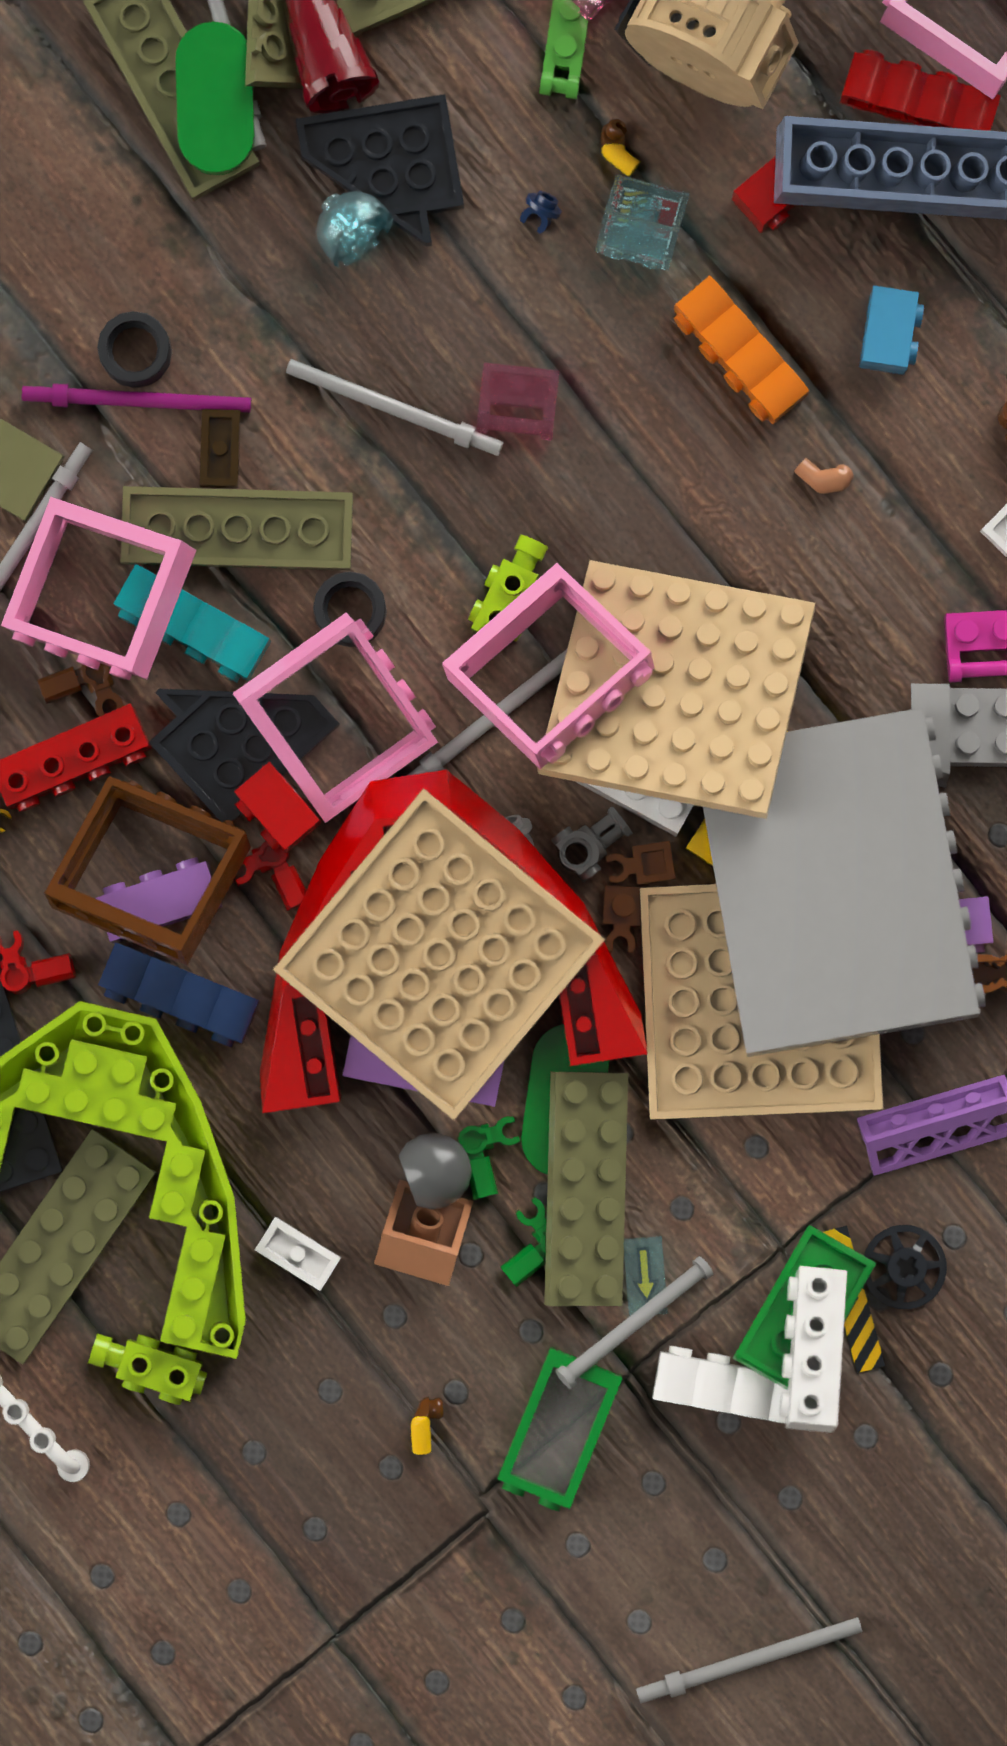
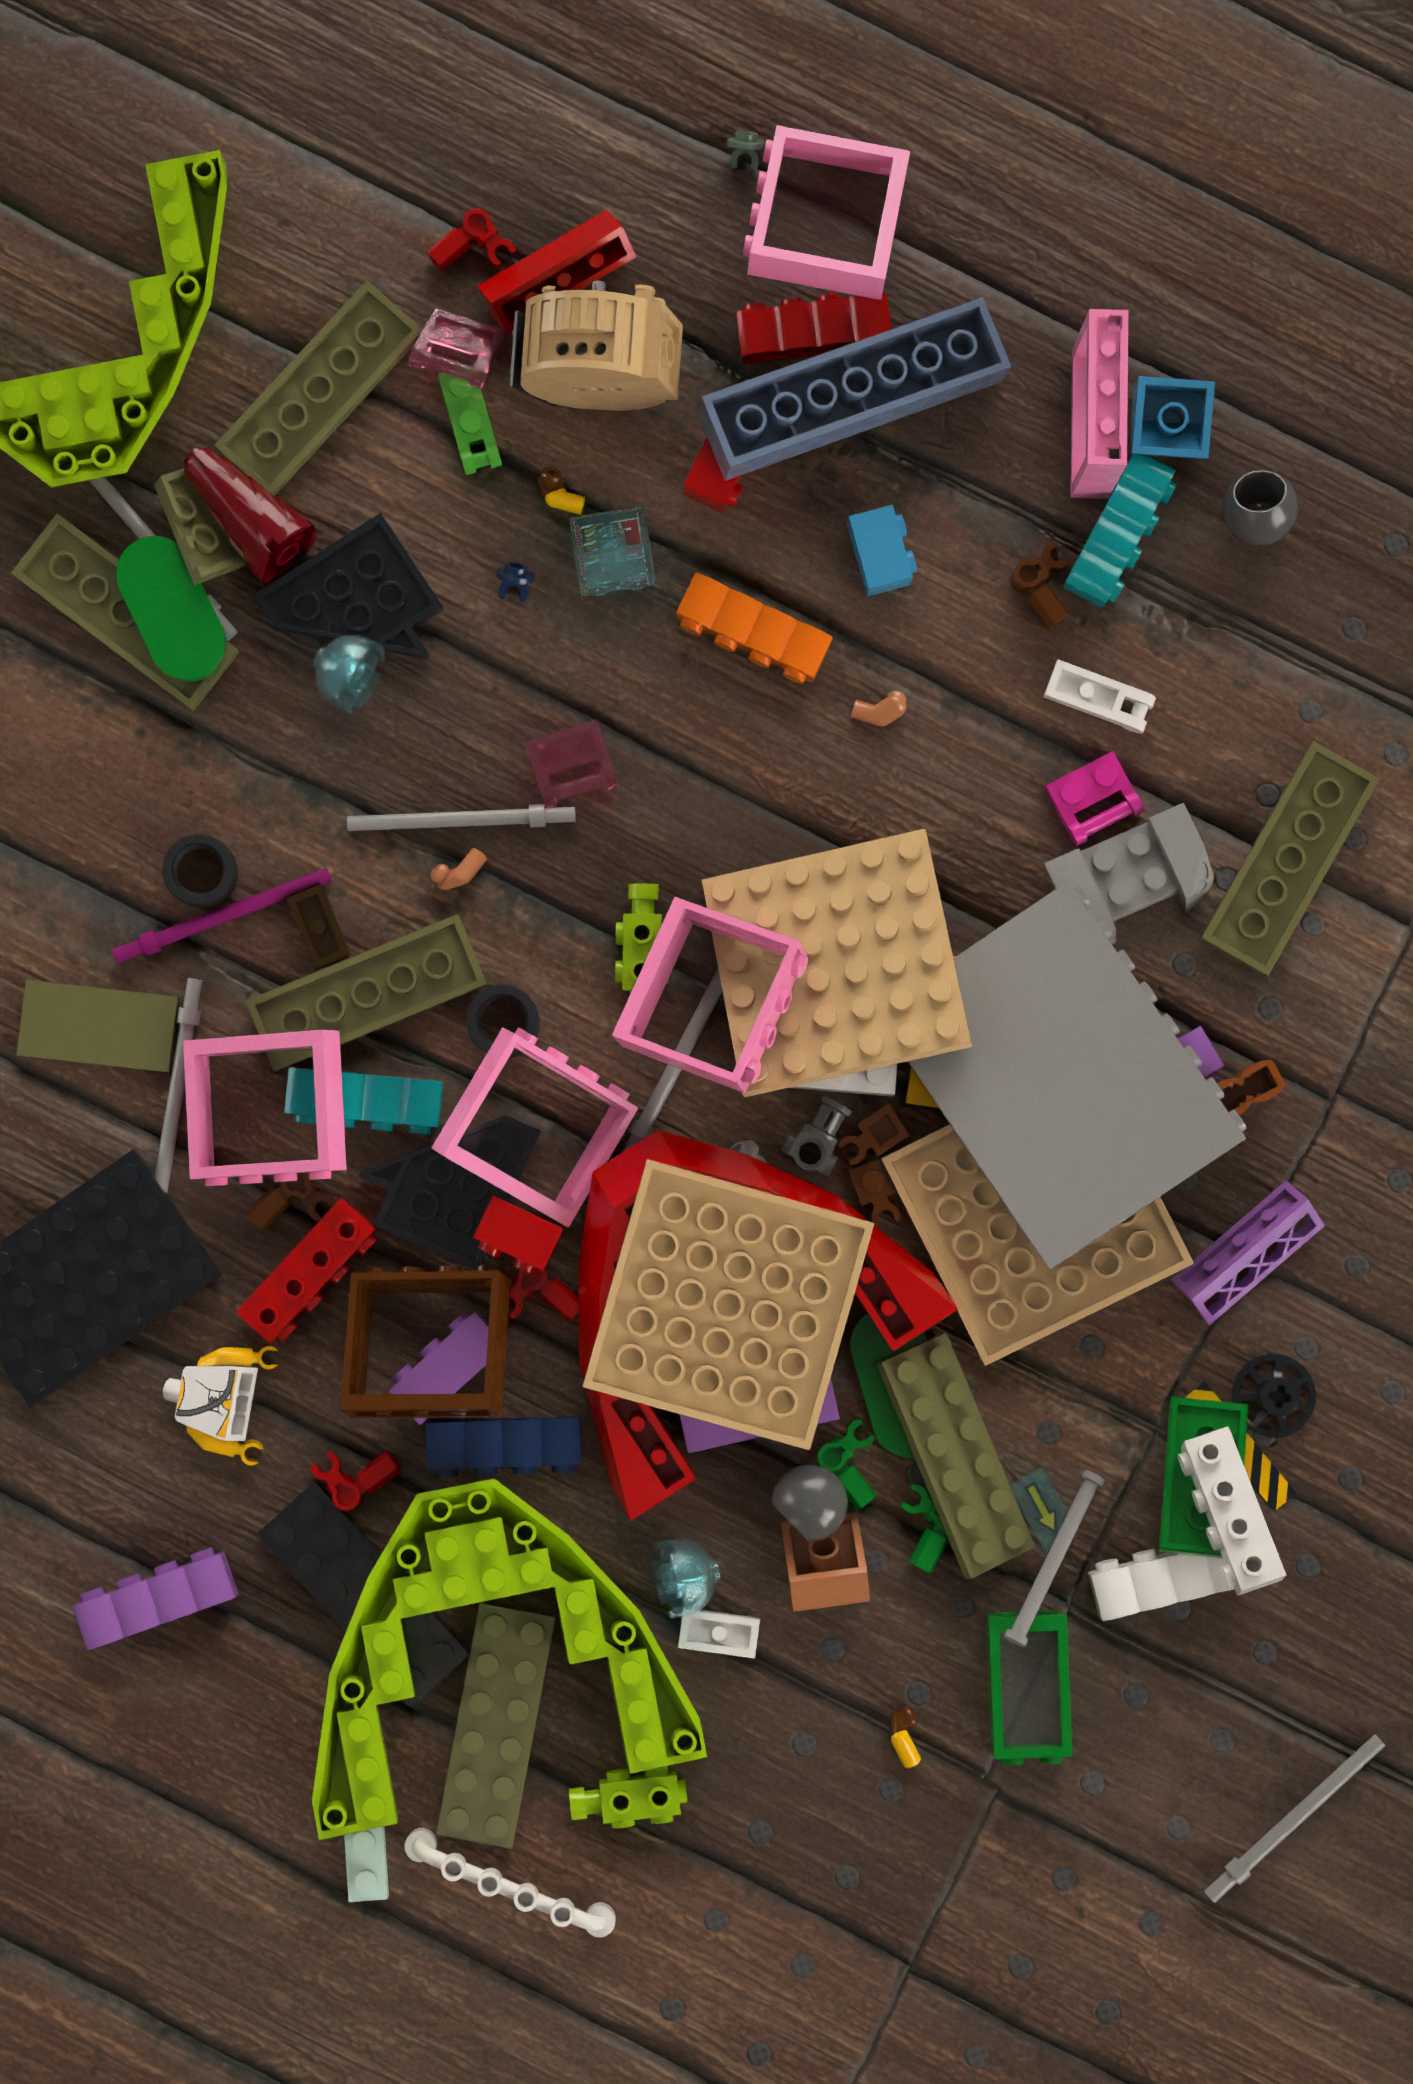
camera: 30 degrees left, 0 degrees up
none -> nougat arm [430,848,487,890]
none -> clear light blue cylinder [653,1538,720,1618]

